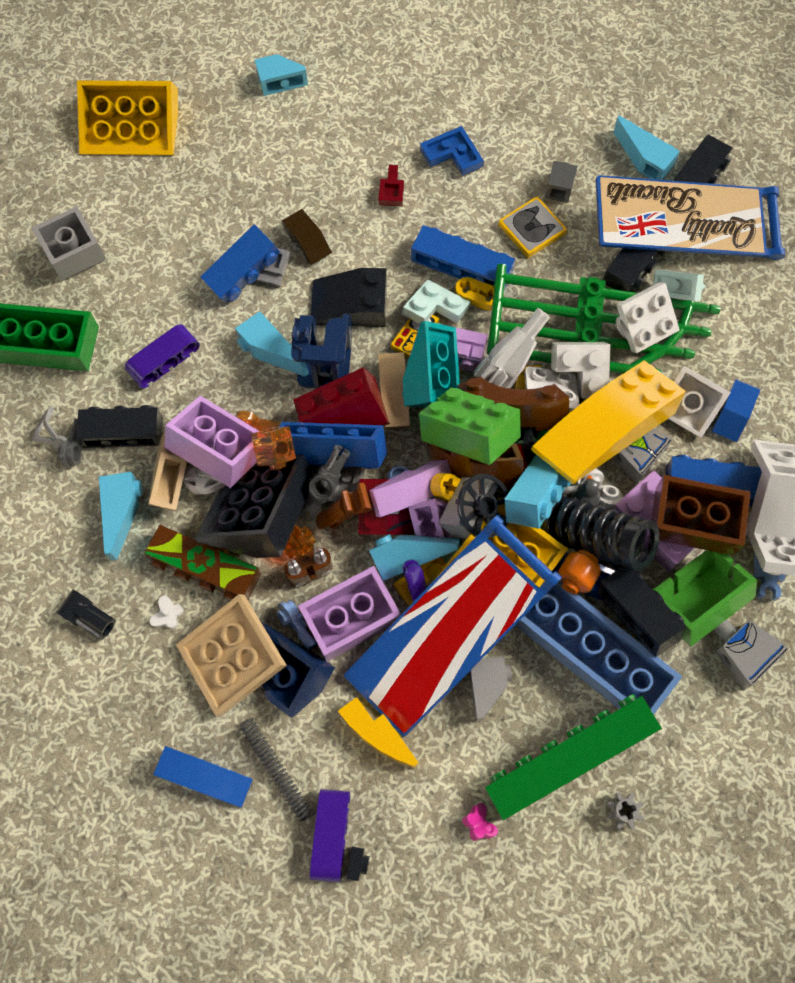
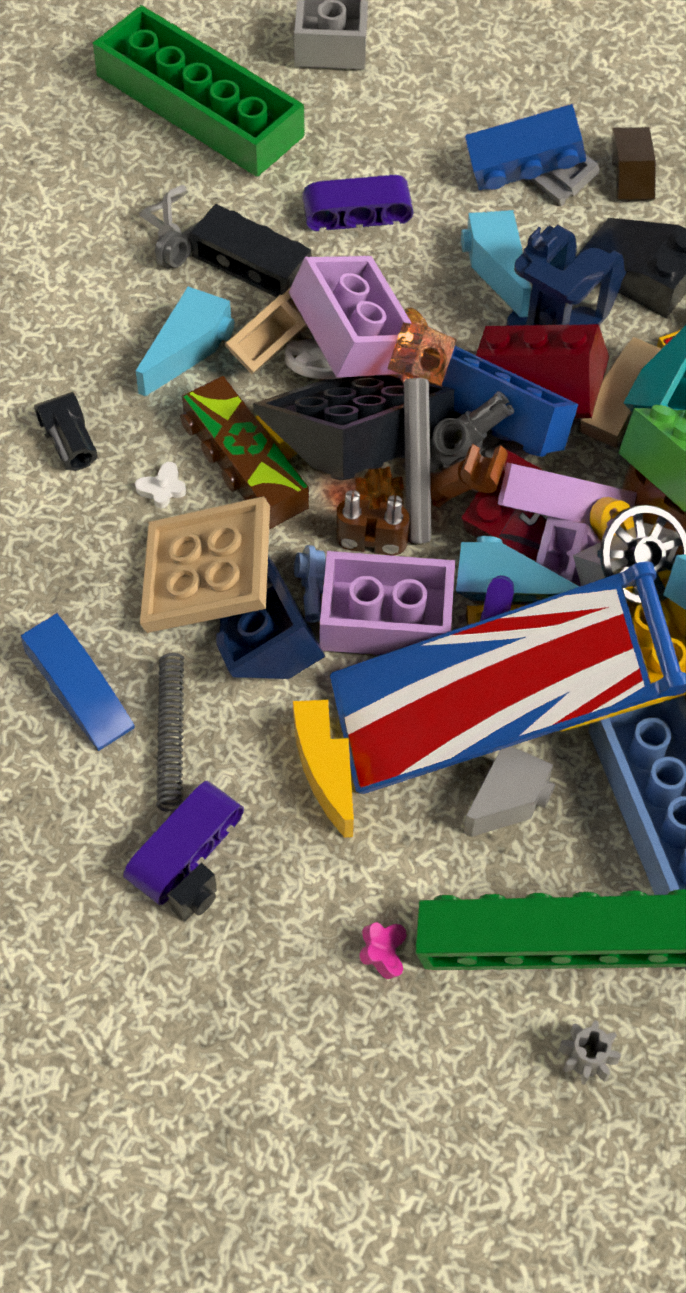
camera: 30 degrees right, 10 degrees down
none -> light grey axle [404,378,431,544]

